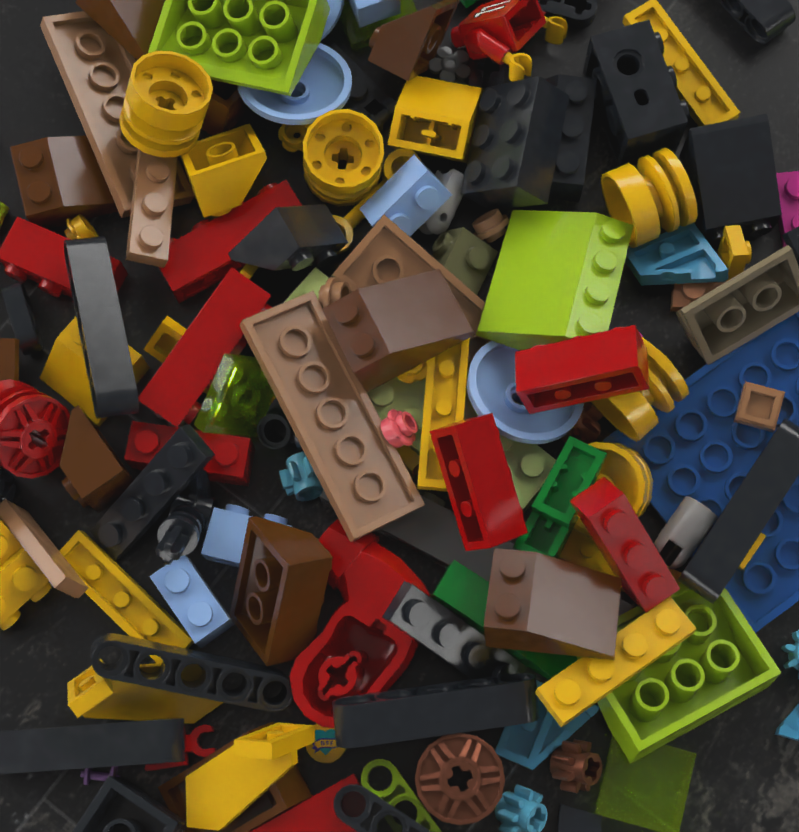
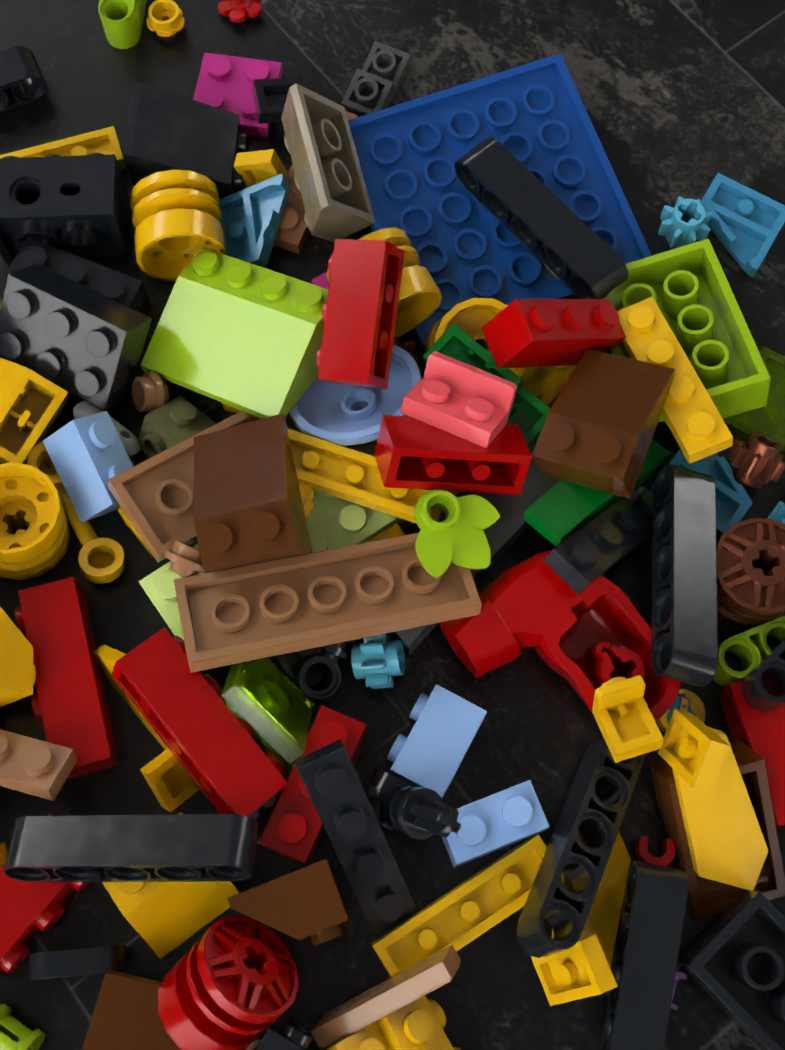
camera: 80 degrees left, 5 degrees down
black slope [228,204,348,271] -> none
reddish brown slope [229,516,333,666] -> none
coral plate [381,409,418,448] -> none
light grey piece [654,496,718,569] -> none
medium nougat tile [733,381,785,432] -> none
none -> coral bracket [400,351,517,449]
none -> lime plate [414,489,500,578]
none -> yellow bracket [592,675,664,763]

